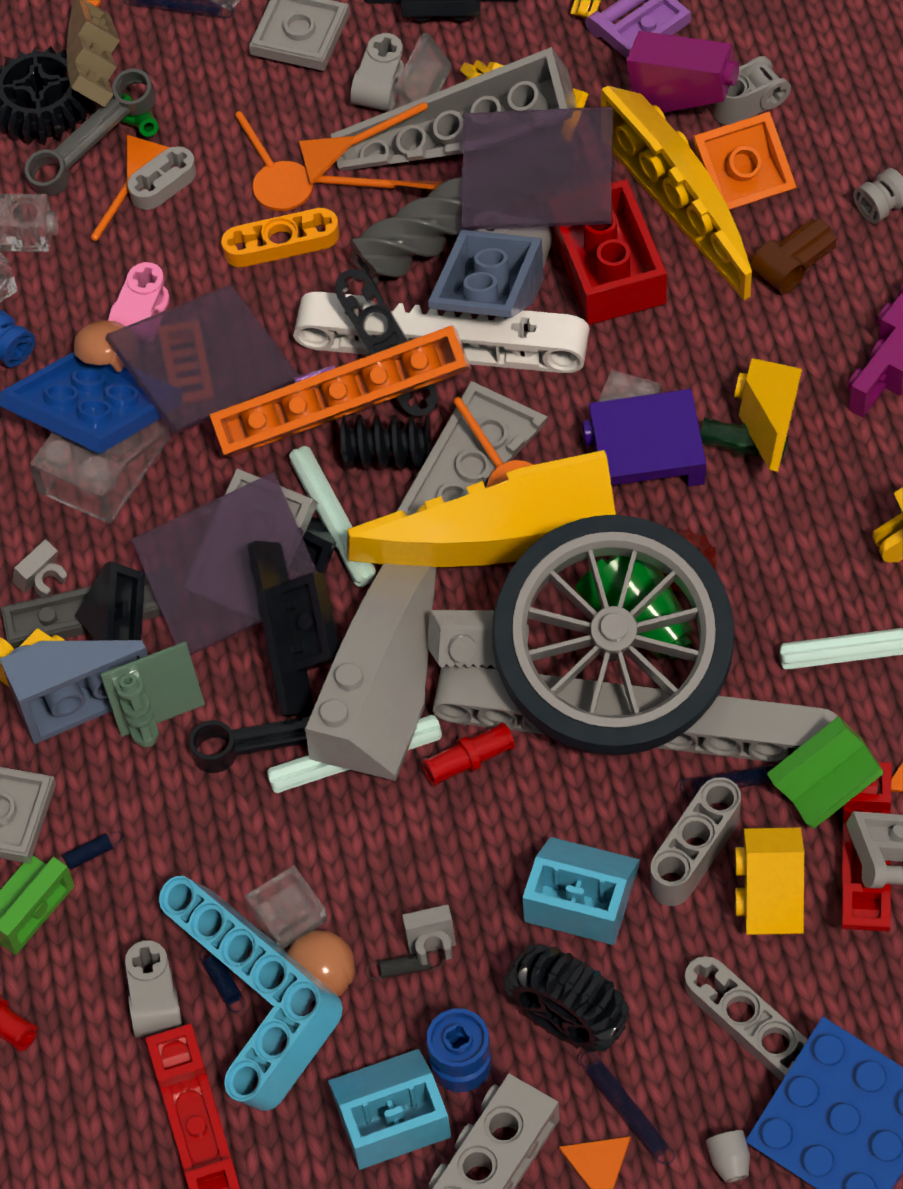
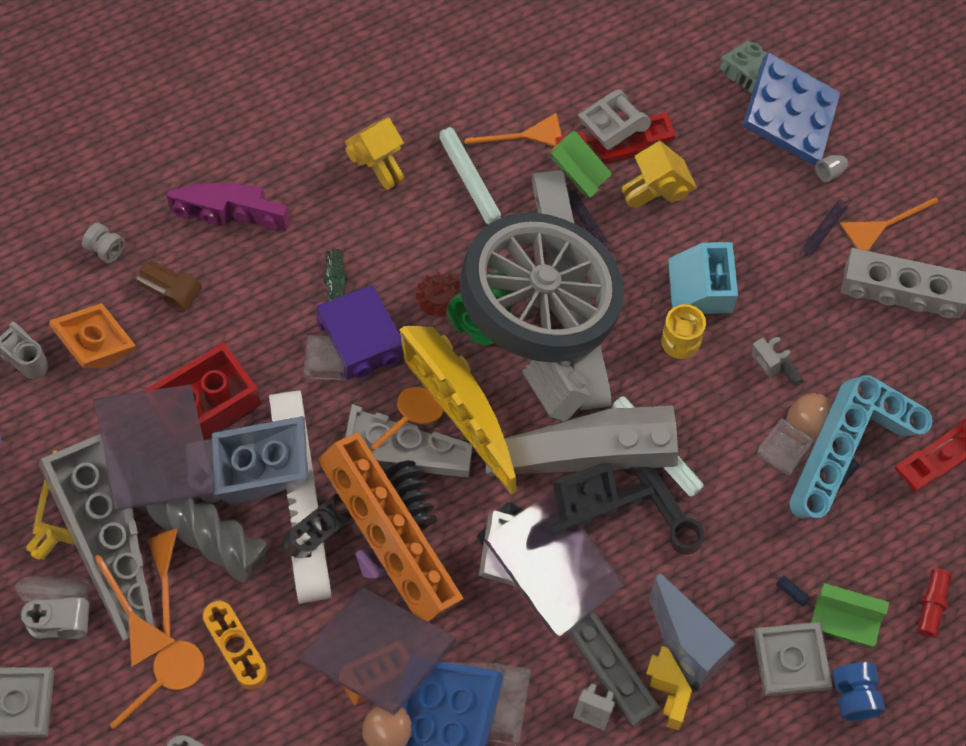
camera: 115 degrees left, 5 degrees up
black slope [75,561,145,641] -> none
sand green hinge [100,641,205,748] -> none
bright pink piece [108,262,170,345] -> none
light grey piece [125,940,182,1038] -> none
light aqua axle [289,446,377,587] -> none
medium azure slope [328,1049,451,1170] -> none
red pin [421,722,515,787] -> none
blue wheel [427,1008,491,1092] -> none
black gear [504,944,630,1052] -> none
yellow wedge [601,86,752,300] -> none
magenta slope [626,31,739,113] -> none
light grey beam [650,777,741,906] -> none
light grey beam [684,956,808,1082] -> none
yellow slope [734,358,802,472] -> none
none -> yellow wheel [661,304,706,359]

